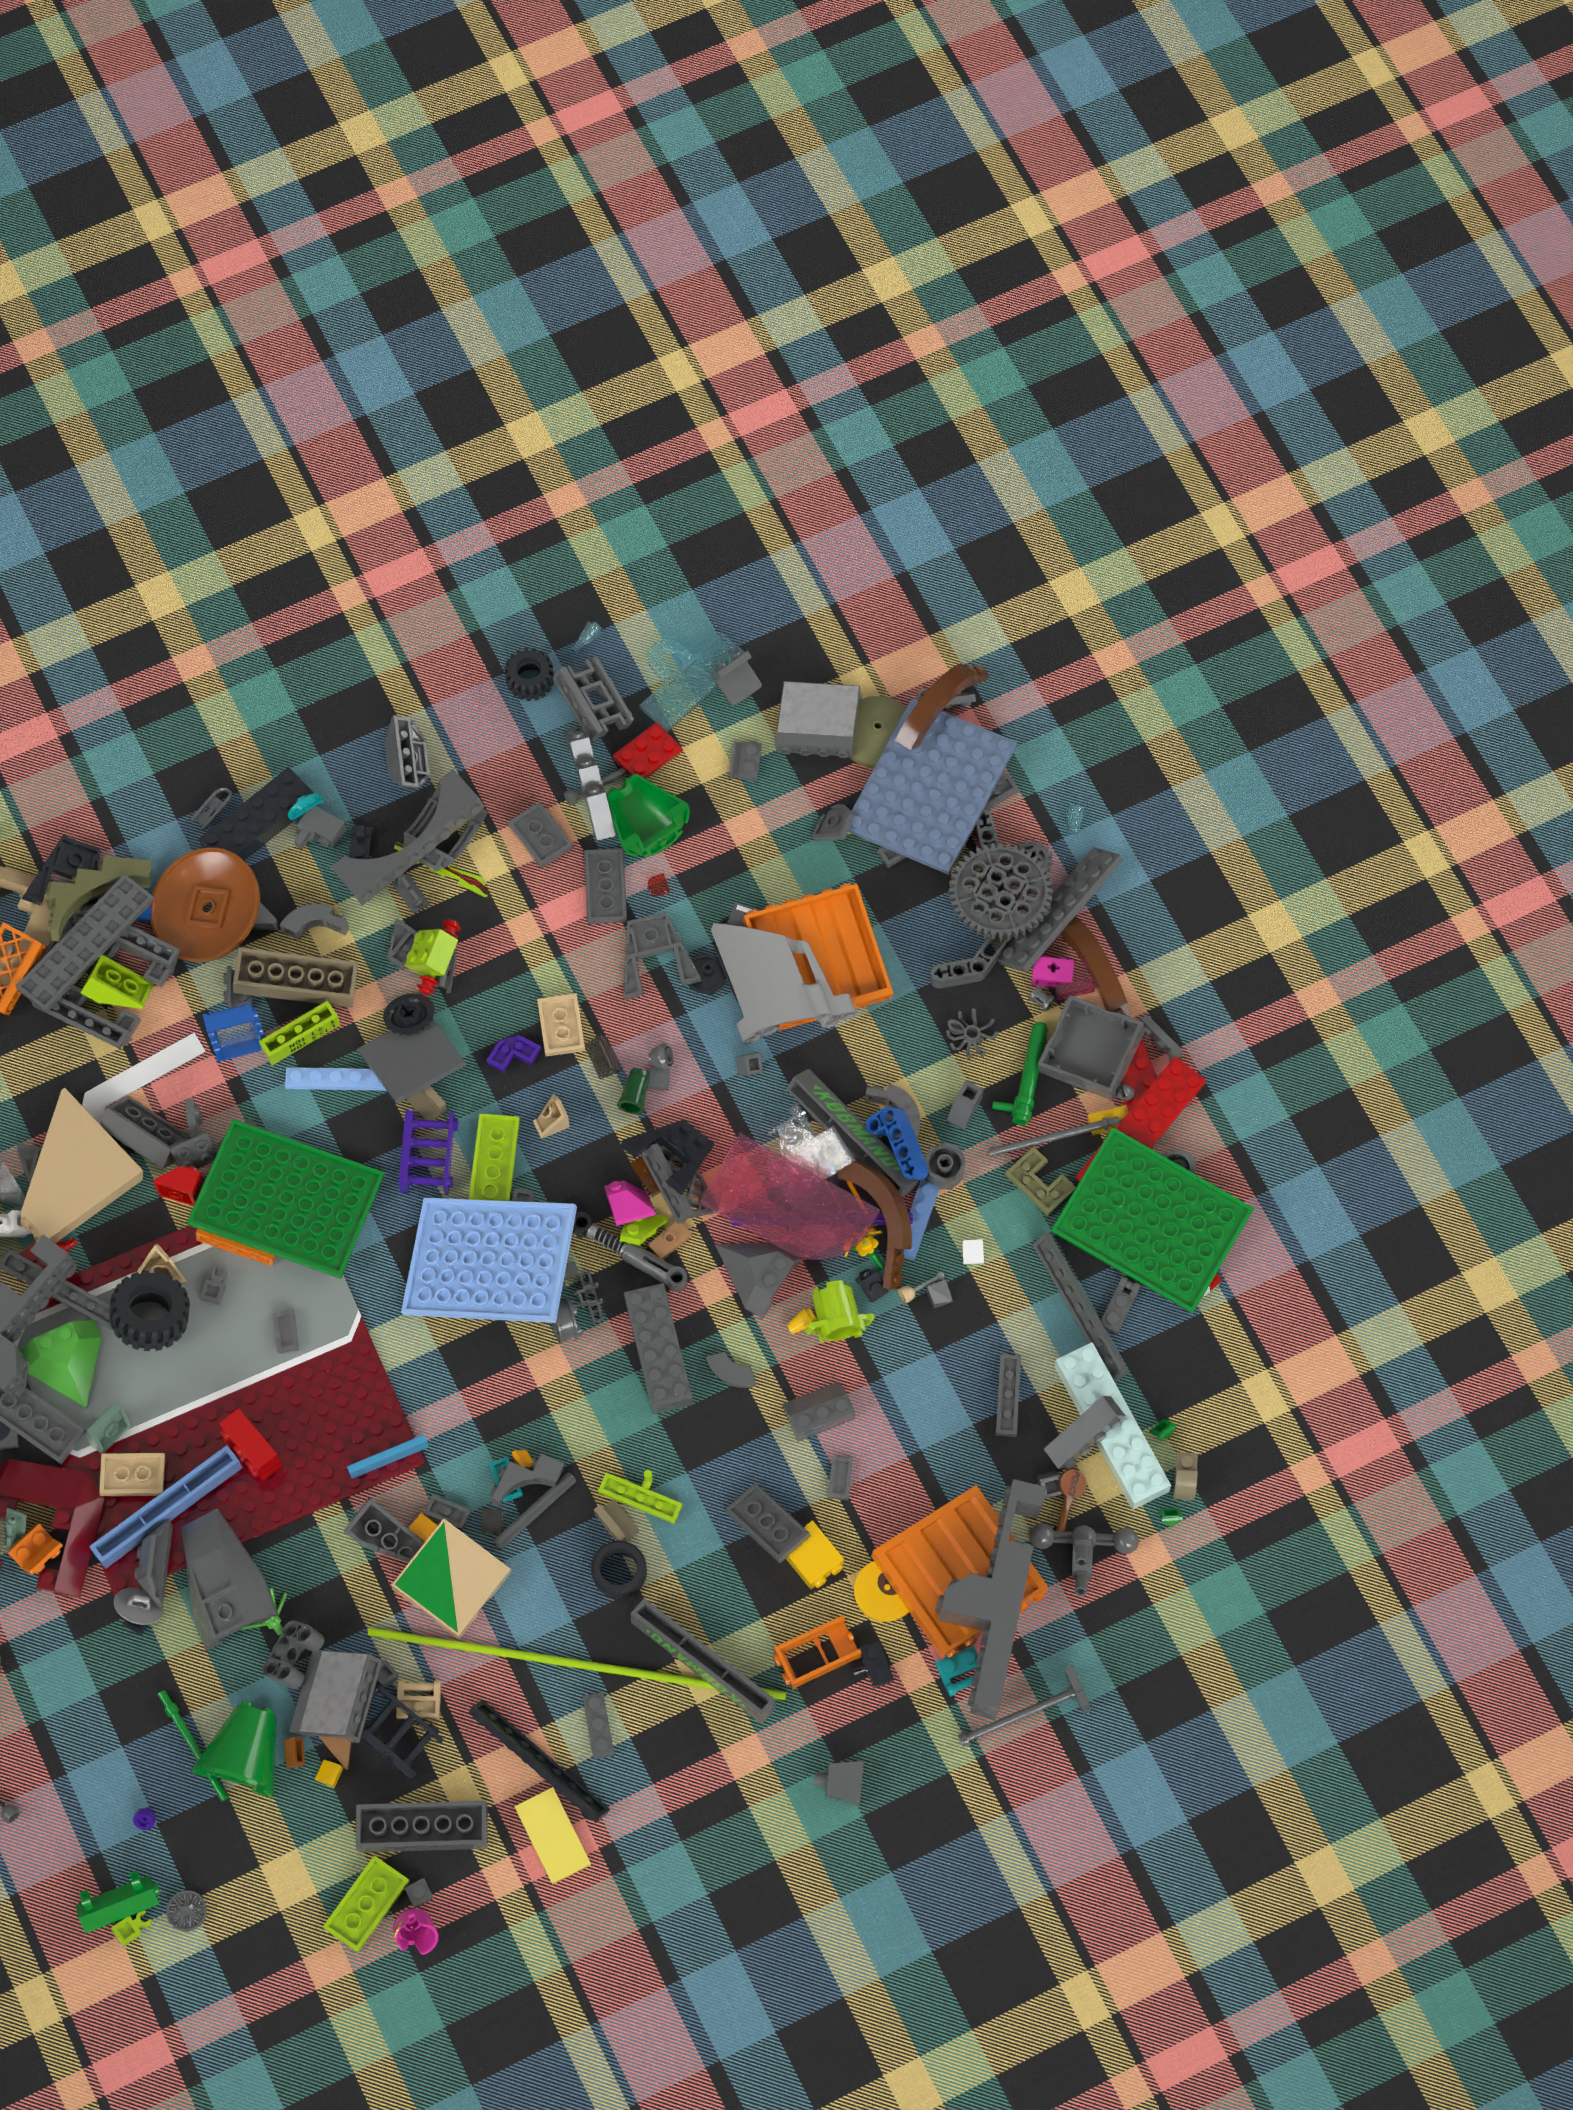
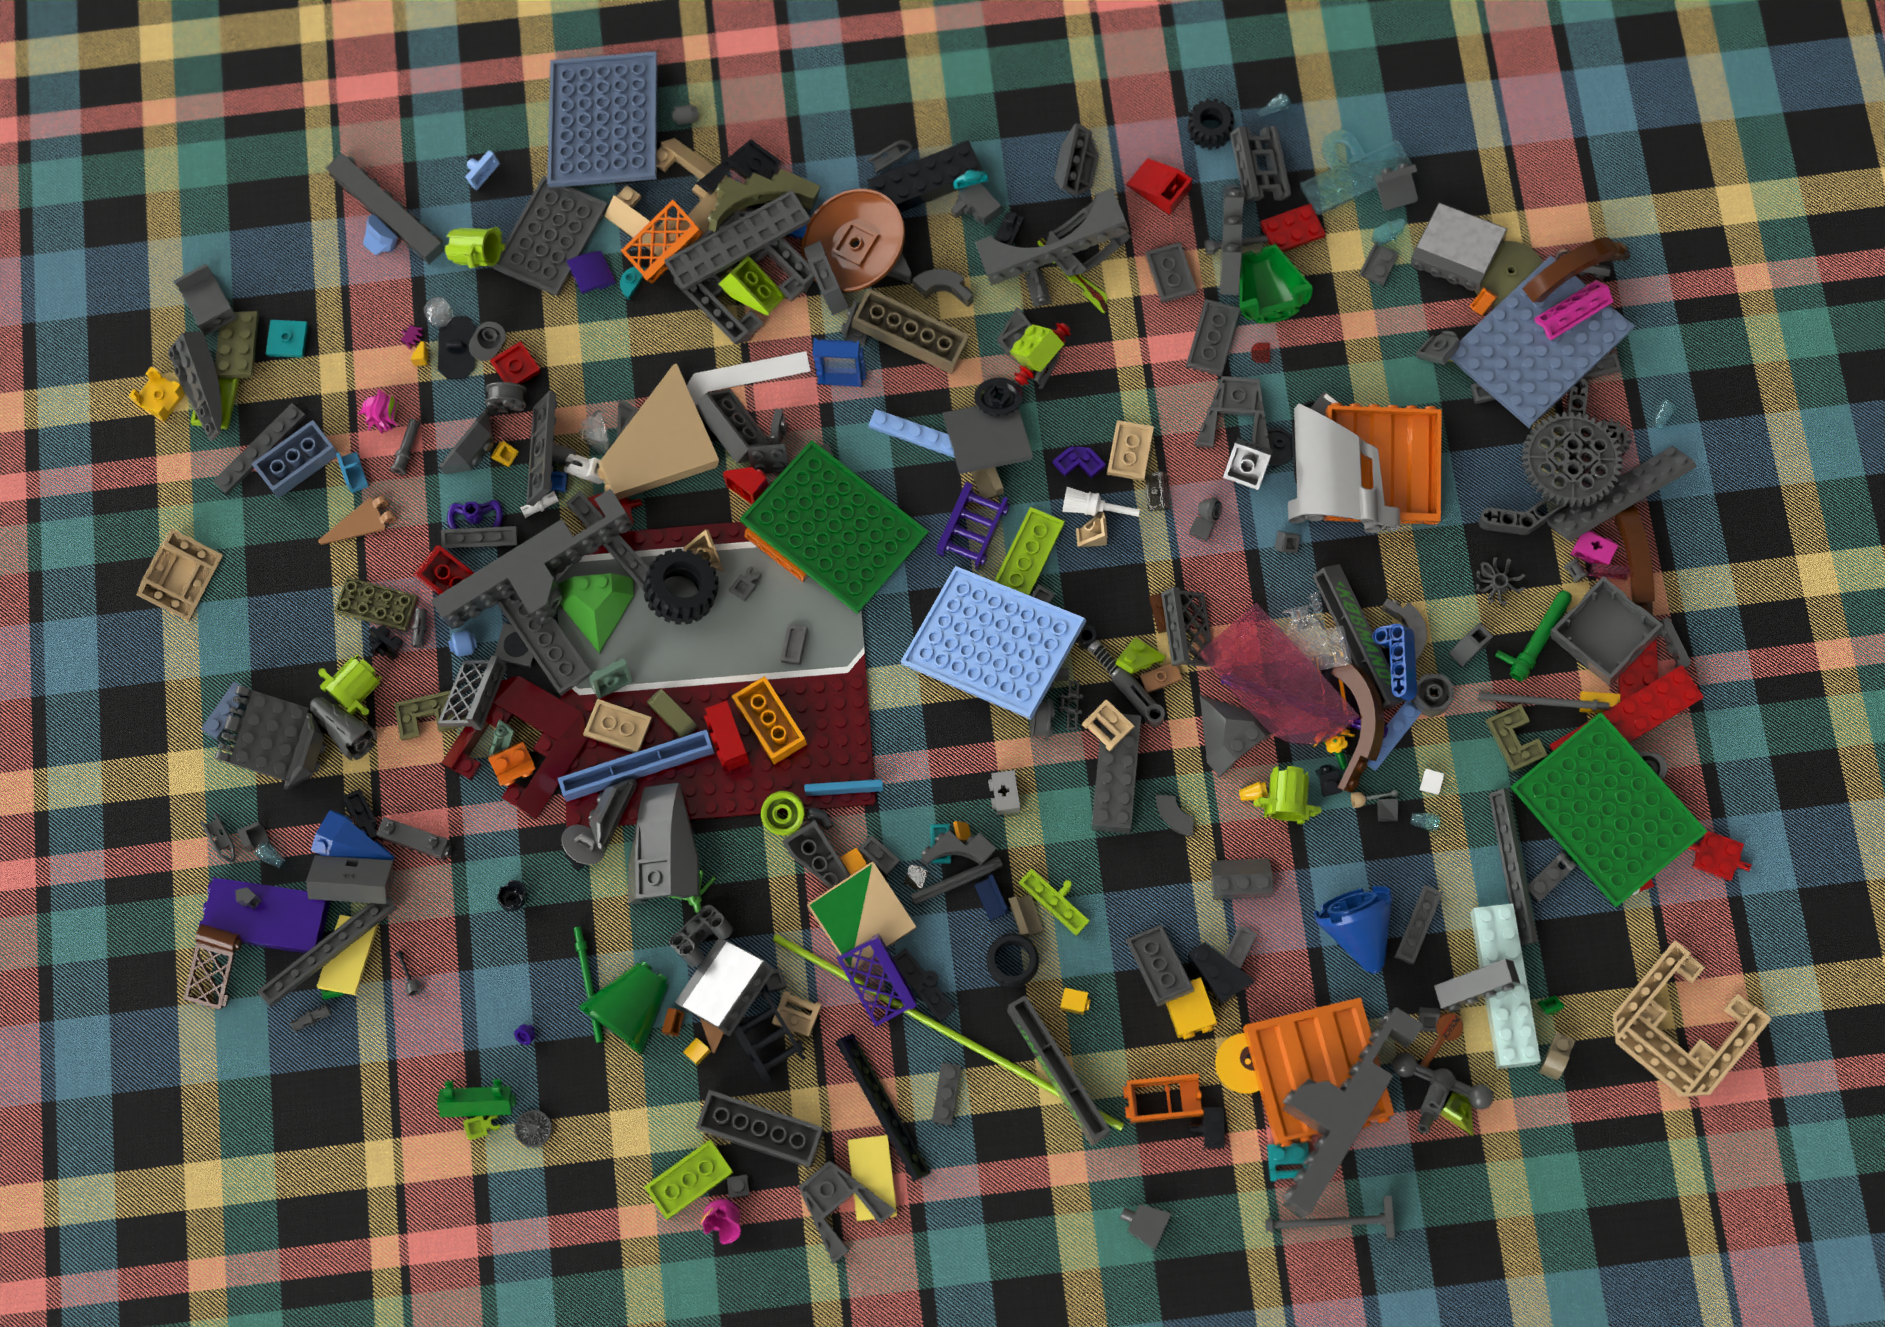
camera: 25 degrees right, 5 degrees up
lime brick [259,1001,340,1065] -> none
dark pink slope [604,1181,656,1226] -> none
dark green plant [617,1068,650,1115] -> none
black wing [620,1120,714,1195] -> none
dark grey hinge [1117,1084,1134,1101] -> none
green slope [1159,1508,1183,1528] -> none
none -> black hair [497,880,527,911]
none -> olive beam [647,689,698,738]
none -> light orange brick [732,676,807,765]
none -> lime wheel [761,791,805,835]
none -> dark grey wing [798,1161,896,1264]
none -> dark grey slope [804,241,849,315]
none -> dark grey arm [806,807,833,830]
none -> dark purple fence [837,934,917,1027]
none -> black hinge [893,948,955,1022]
none -> dark blue panel [974,874,1008,921]
none -> light grey brick [988,770,1020,815]
none -> yellow brick [1060,988,1091,1015]
none -> white piece [1062,487,1140,517]
none -> tan plate [1082,700,1134,751]
none -> red slope [1126,158,1193,215]
none -> black wedge [1187,942,1255,1006]
none -> flat silver brick [1223,438,1273,490]
none -> blue cone [1314,886,1393,974]
none -> clear light blue arm [1372,218,1406,246]
none -> clear light blue cone [1411,813,1440,832]
none -> lime slope [1440,1091,1474,1136]
none -> orange piece [1470,288,1498,316]
none -> dark pink fence [1534,280,1614,340]
none -> tan slope [1612,940,1772,1097]
none -> red plate [1688,830,1752,881]

